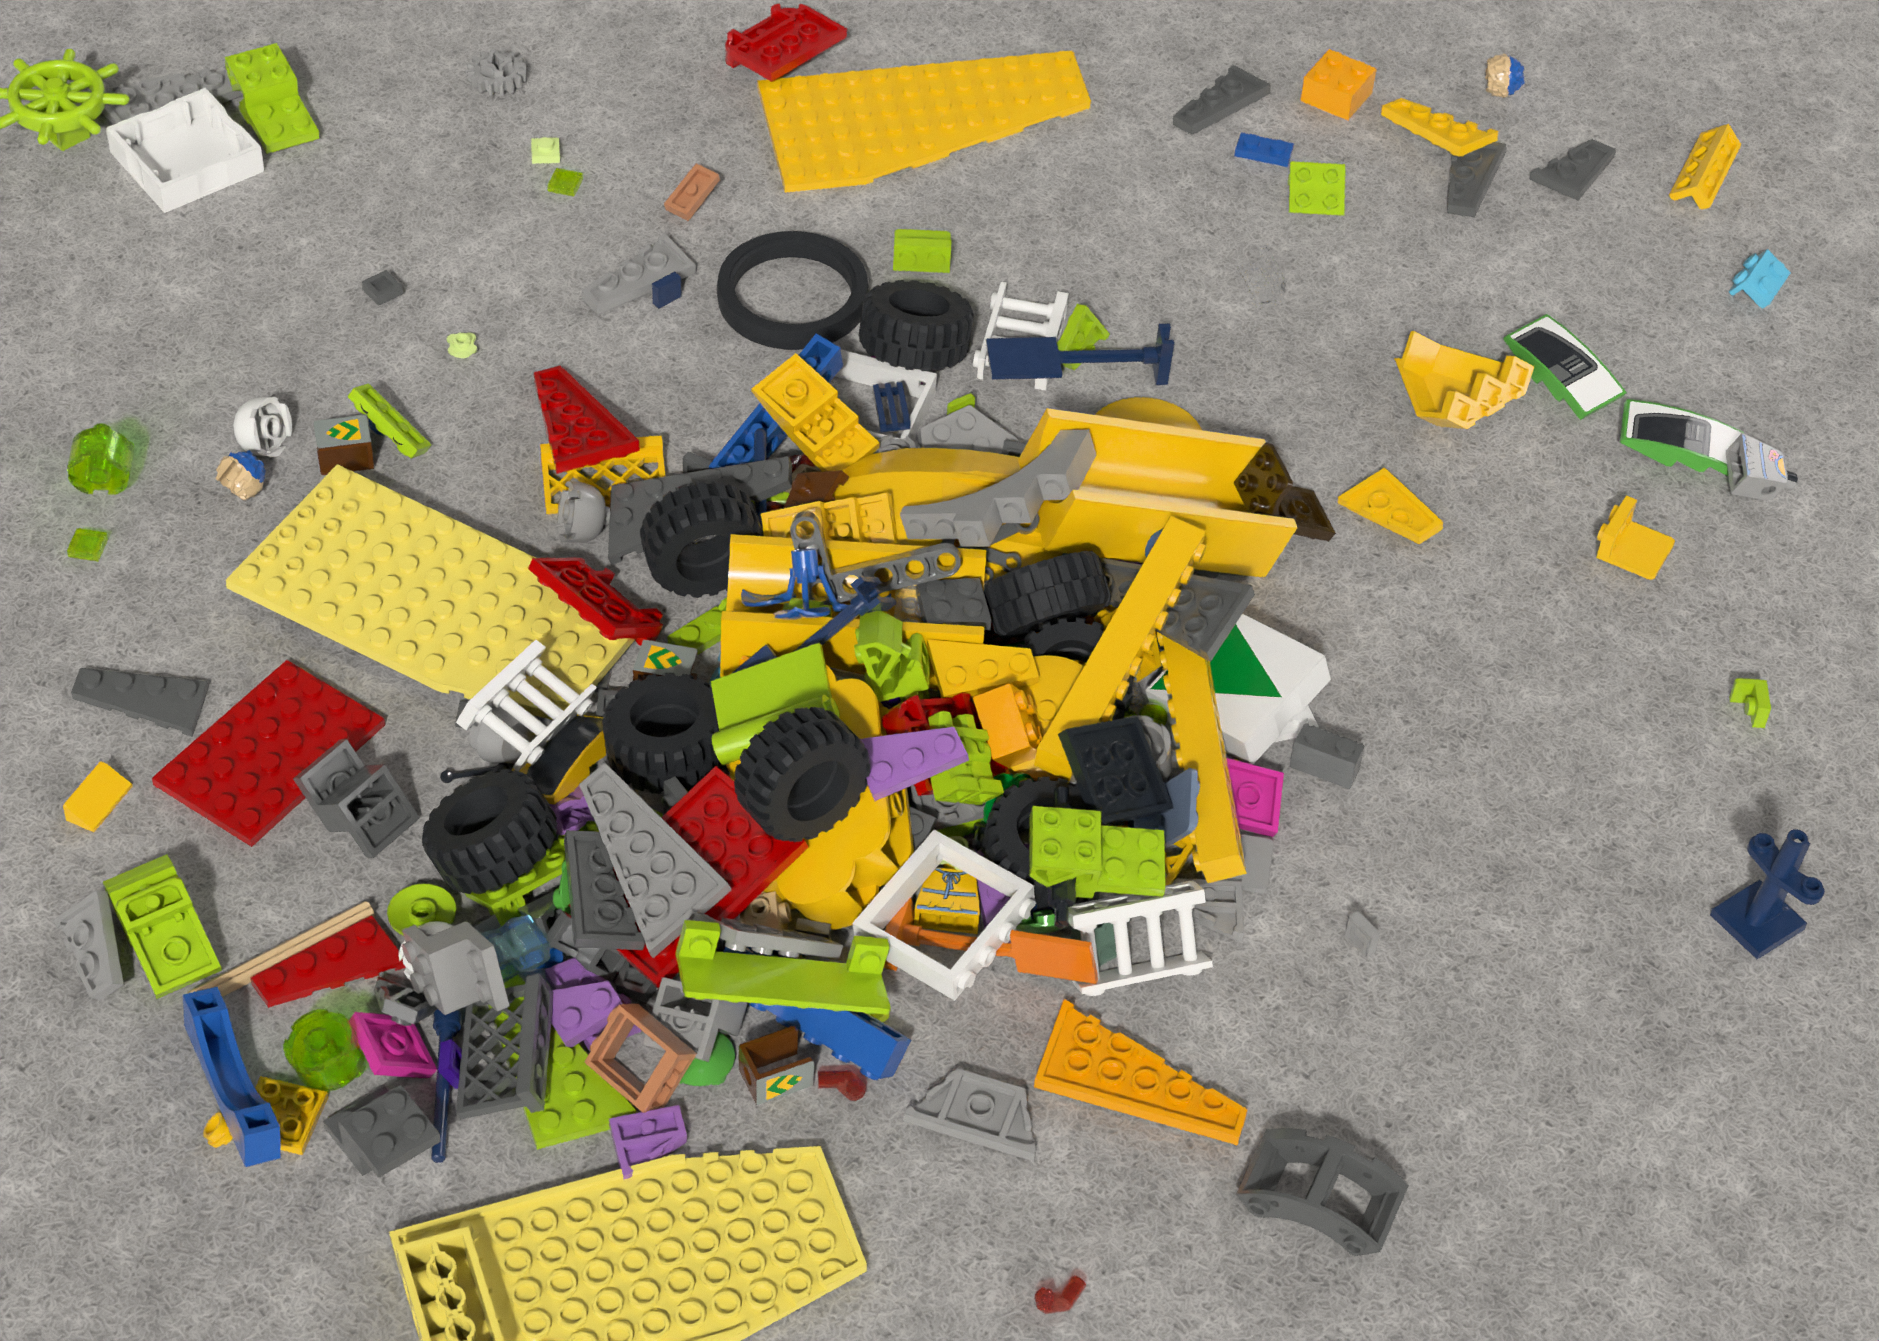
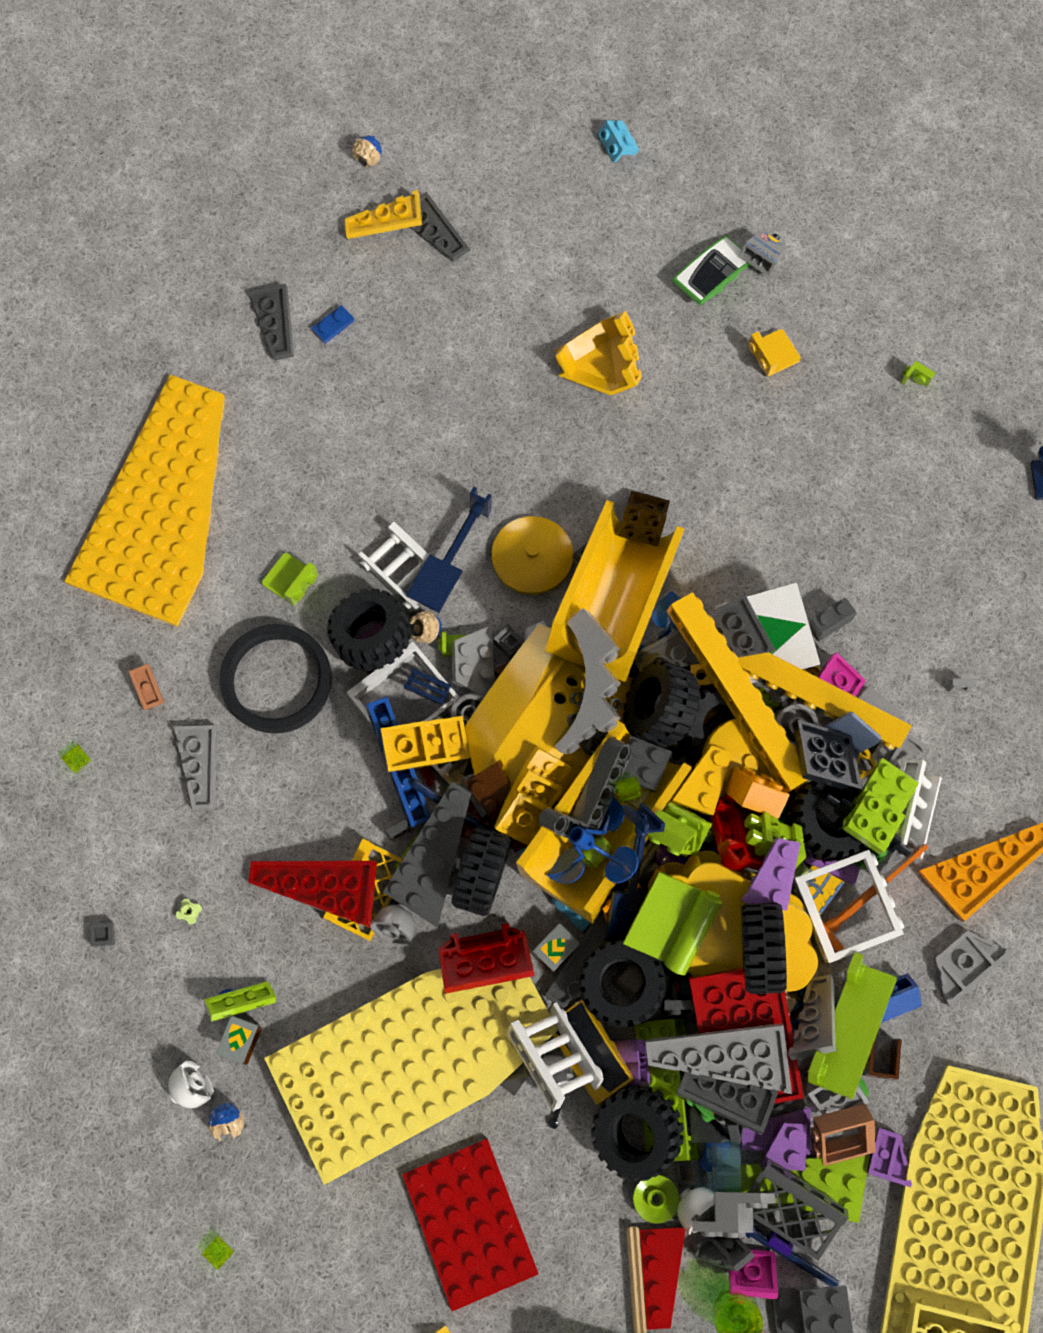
camera: 55 degrees left, 25 degrees up
clear neon green brick [67,423,135,495] -> none
dark grey wing [71,668,208,737] -> none
dark grey bracket [293,739,420,858] -> none
yellowish green plate [531,137,560,164] -> none
dark blue tile [652,271,681,309] -> none
lime hinge [667,598,727,655] -> none
red plate [725,3,847,82] -> none
clear red arm [818,1070,866,1101] -> none
lime wing [1057,304,1110,370] -> none
lime hinge [1288,161,1345,216] -> none
light orange brick [1301,49,1377,120] -> none
yellow wing [1338,467,1443,544] -> none
slope [1503,314,1627,420] -> none
dark grey wing [1529,139,1616,201] -> none
yellow fence [1669,124,1741,210] -> none
none -> tan piece [410,611,442,644]
none -> clear neon green tile [615,776,641,803]

